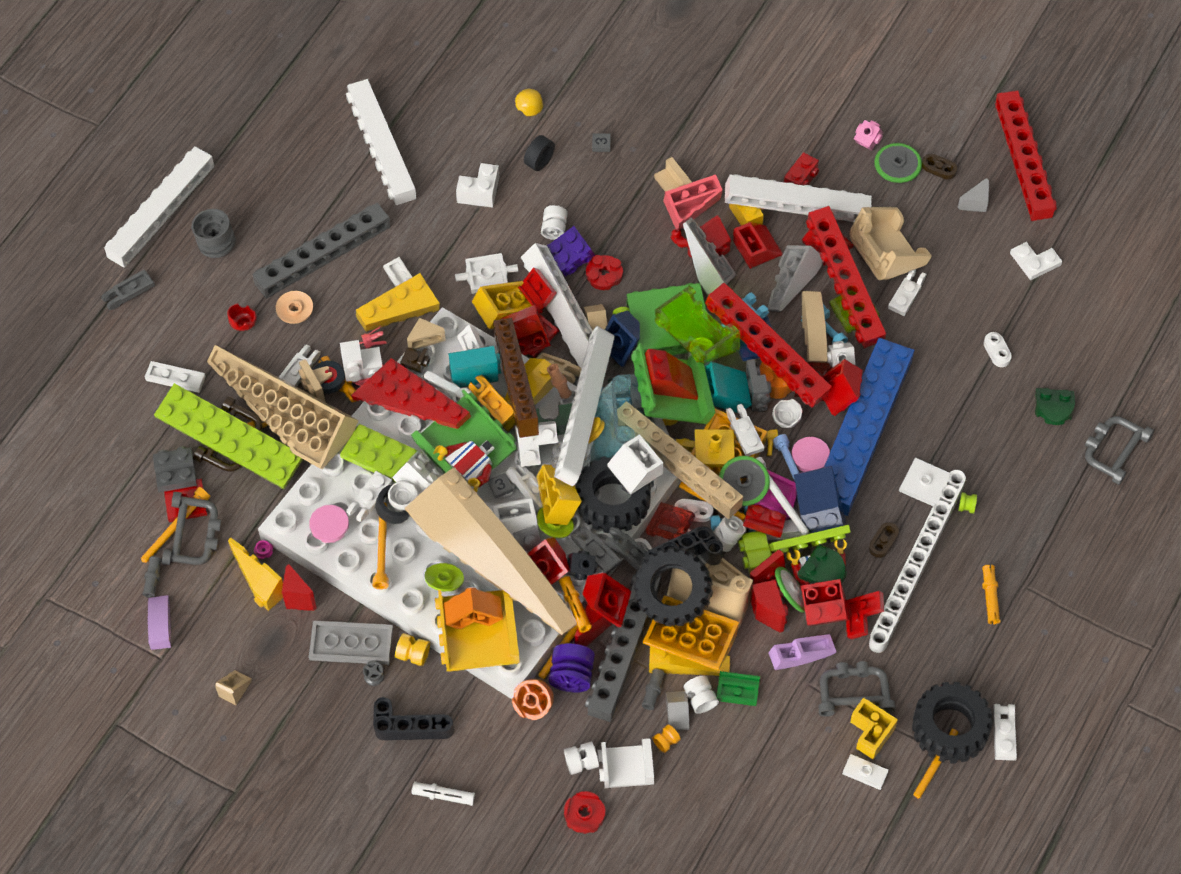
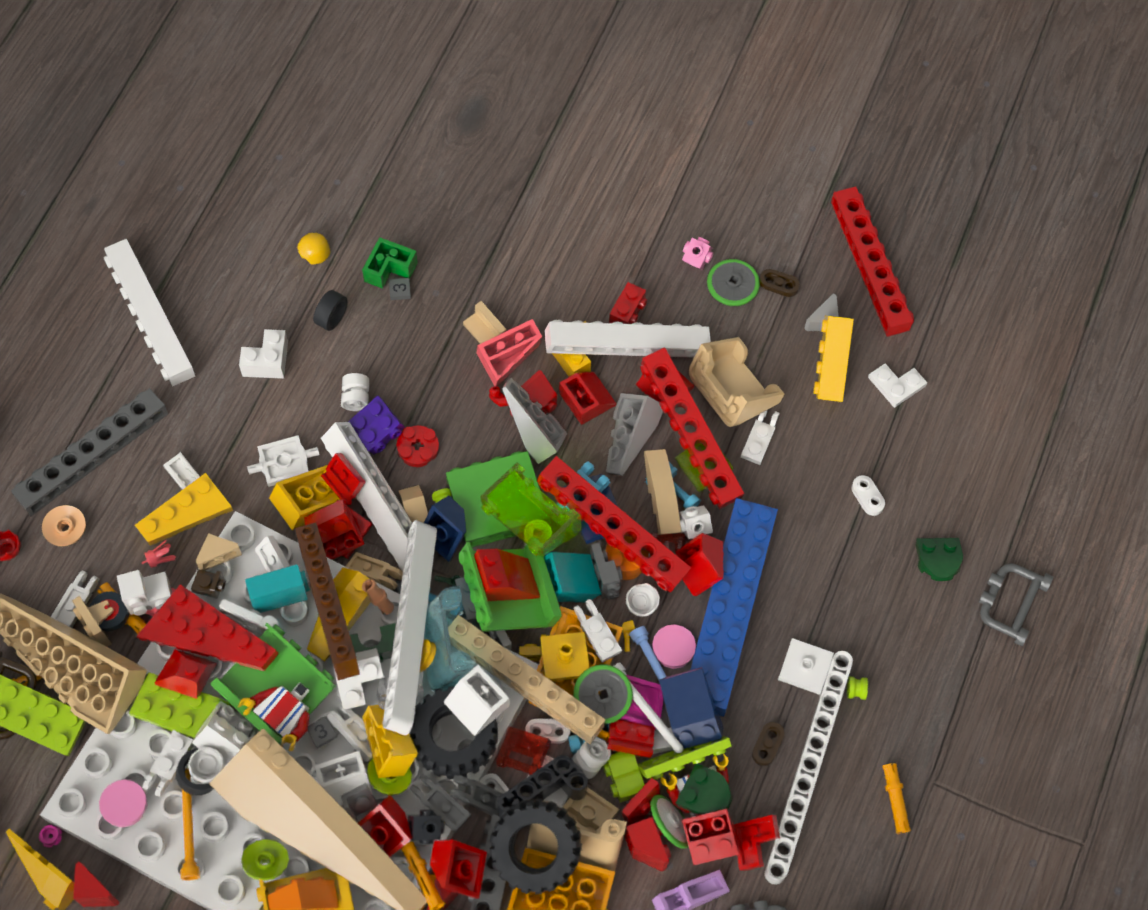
camera: 10 degrees left, 5 degrees up
light orange plate [468,375,514,426] -> none
none -> red slope [155,649,217,699]
none -> green brick [362,237,418,289]
none -> yellow wedge [813,315,854,402]

